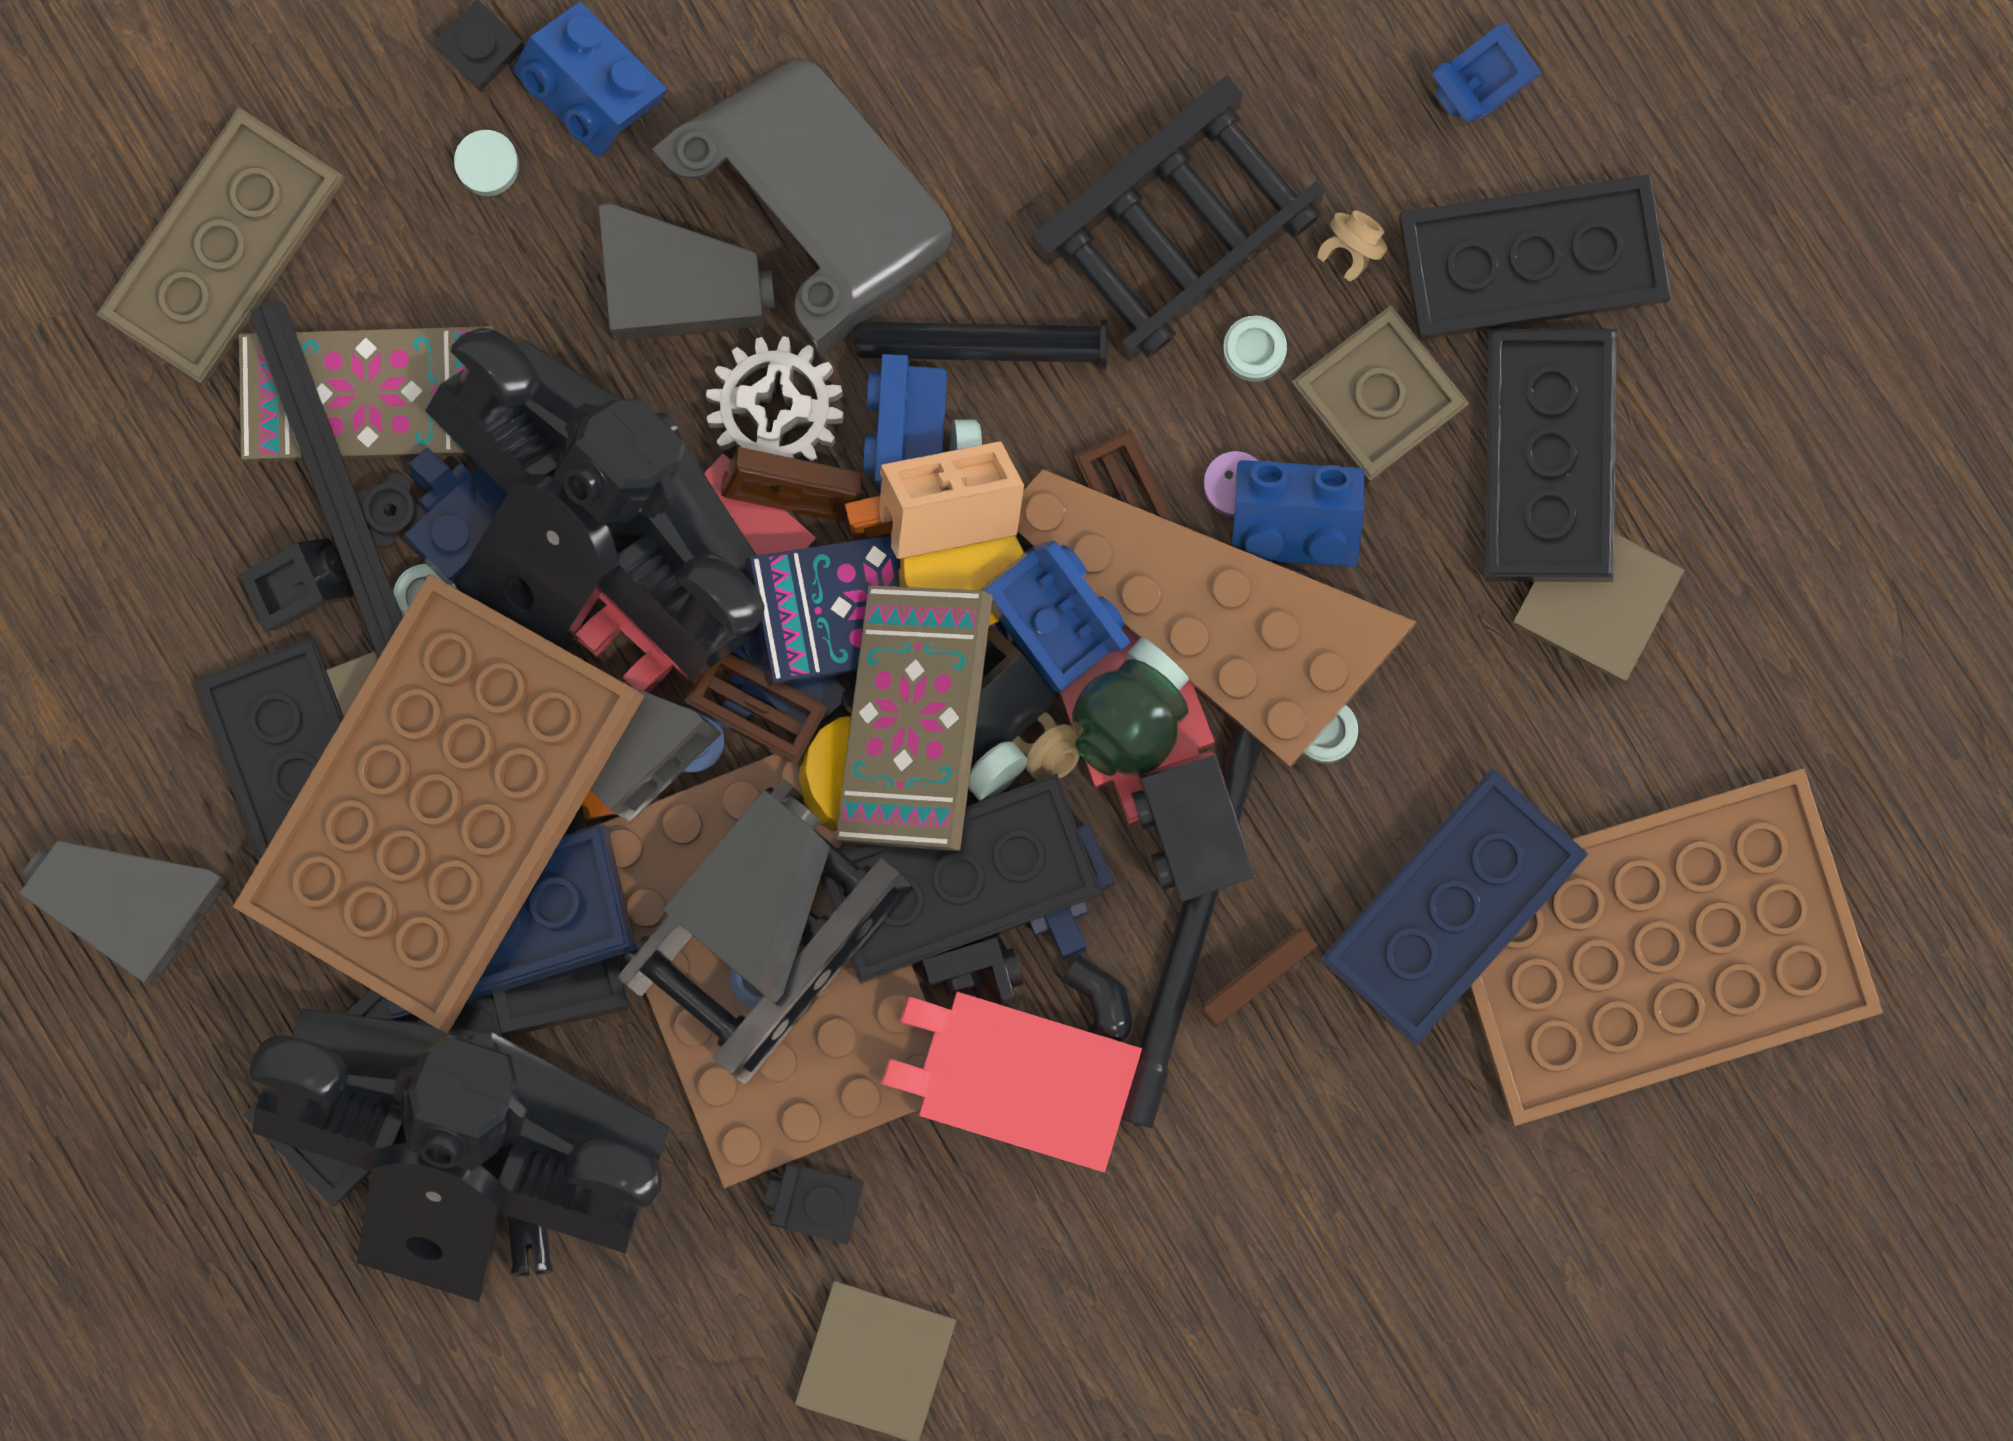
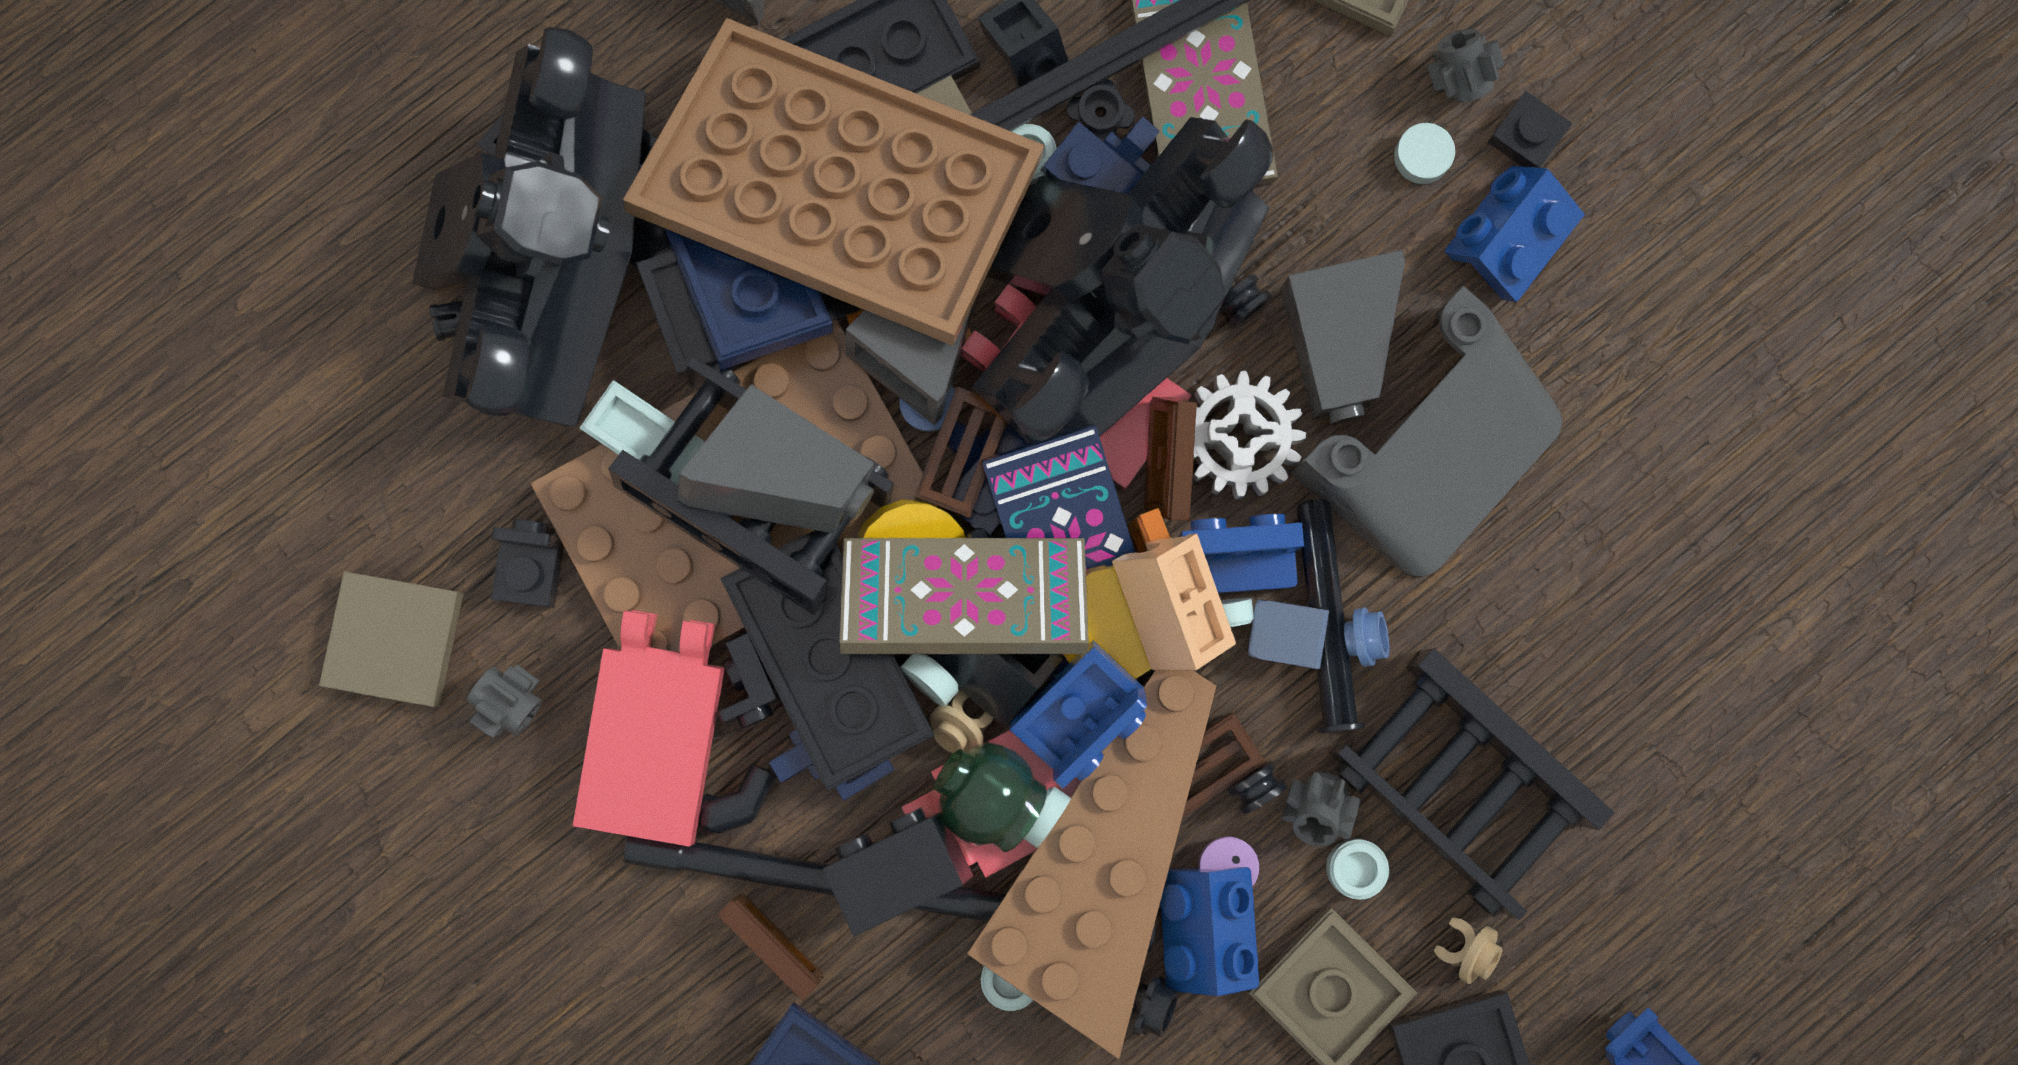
camera: 85 degrees right, 0 degrees up
none -> dark grey gear [467,665,543,739]
none -> light aqua tile [580,380,705,485]
none -> black plate [1130,977,1179,1037]
none -> black bush [1219,274,1273,329]
none -> black bush [1227,761,1288,815]
none -> sand blue slope [1248,599,1329,669]
none -> dark grey gear [1282,772,1360,847]
none -> medium blue plate [1344,607,1389,667]
none -> dark grey gear [1427,29,1504,102]

